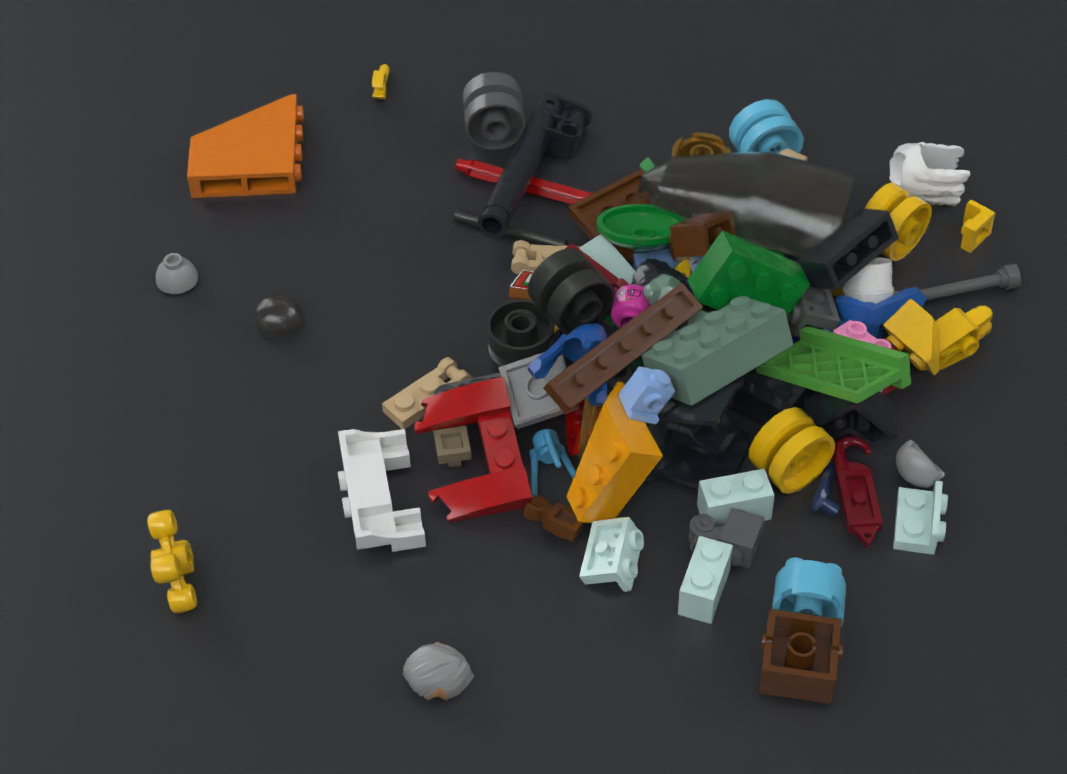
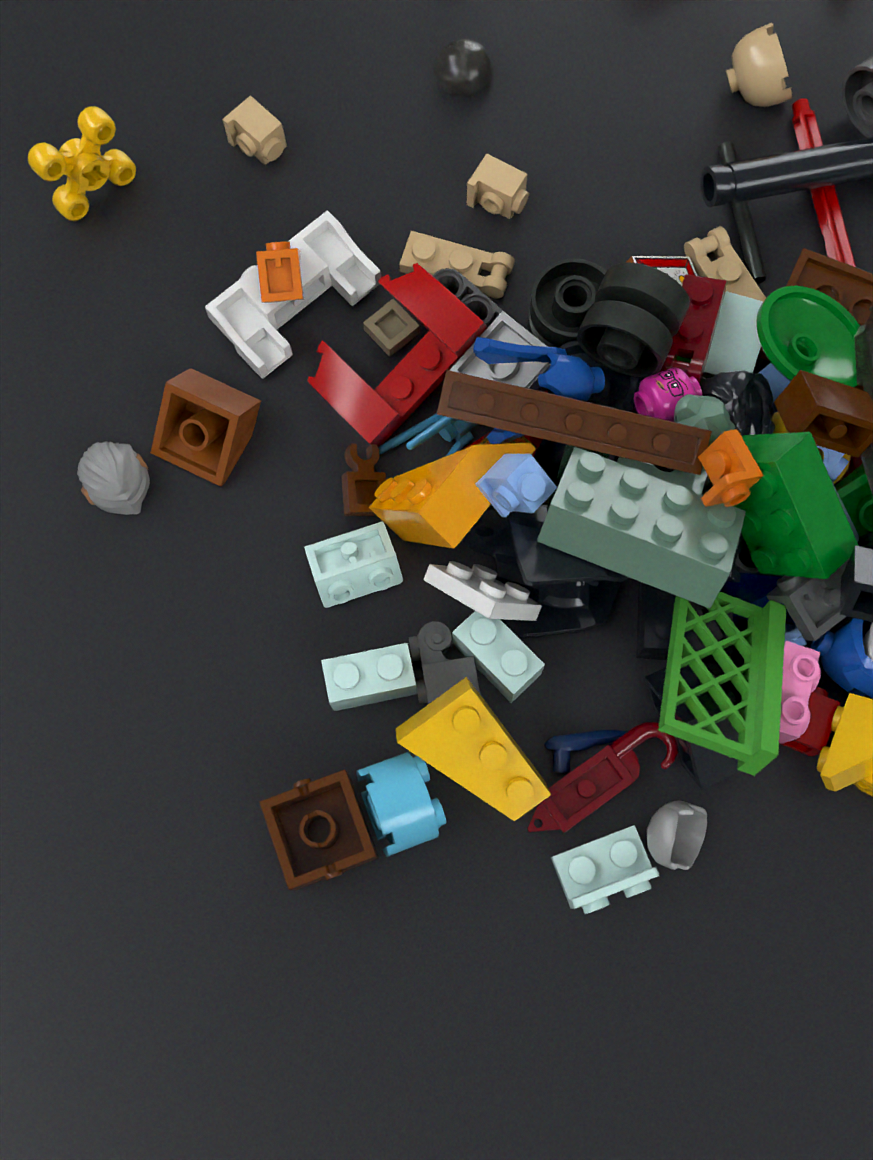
camera: 60 degrees right, 25 degrees up
yellow wheel [748,407,835,494] -> none
none -> dark orange slope [150,368,261,487]
none -> tan brick [222,95,287,165]
none -> orange bracket [256,242,304,303]
none -> yellow wedge [396,676,551,821]
none -> white plate [423,561,542,621]
none -> tan brick [467,154,529,219]
none -> orange bracket [698,429,764,507]
none -> tan cylinder [726,23,792,107]

